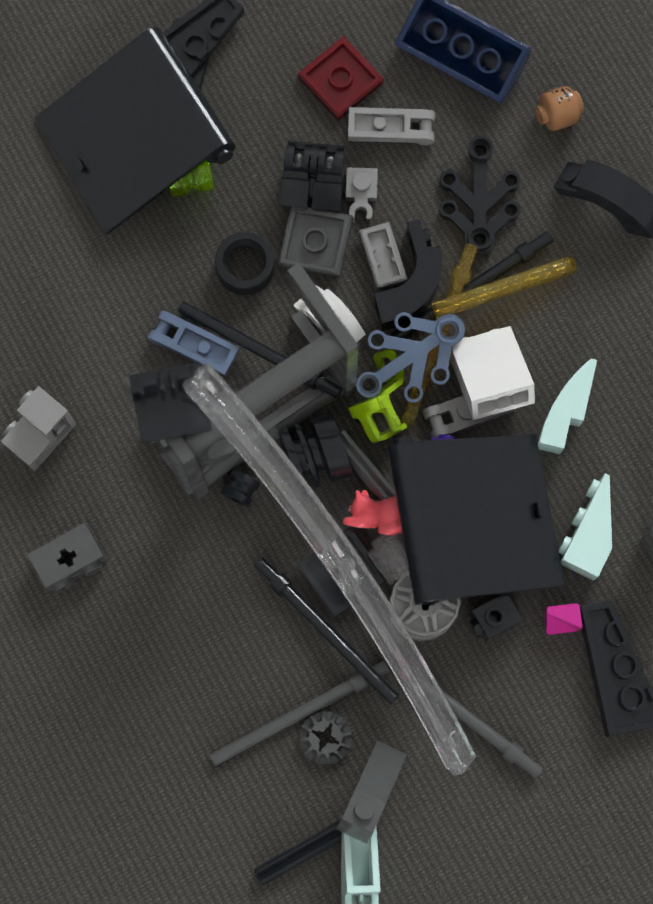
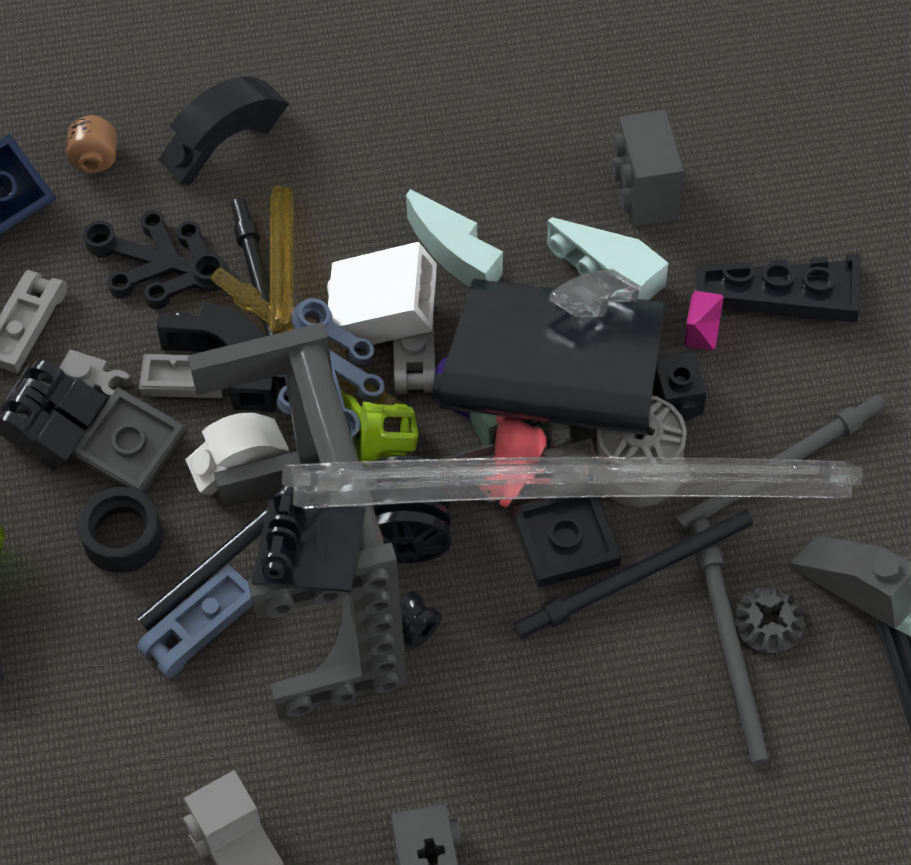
camera: 70 degrees left, 20 degrees down
none -> clear slope [548,269,642,317]

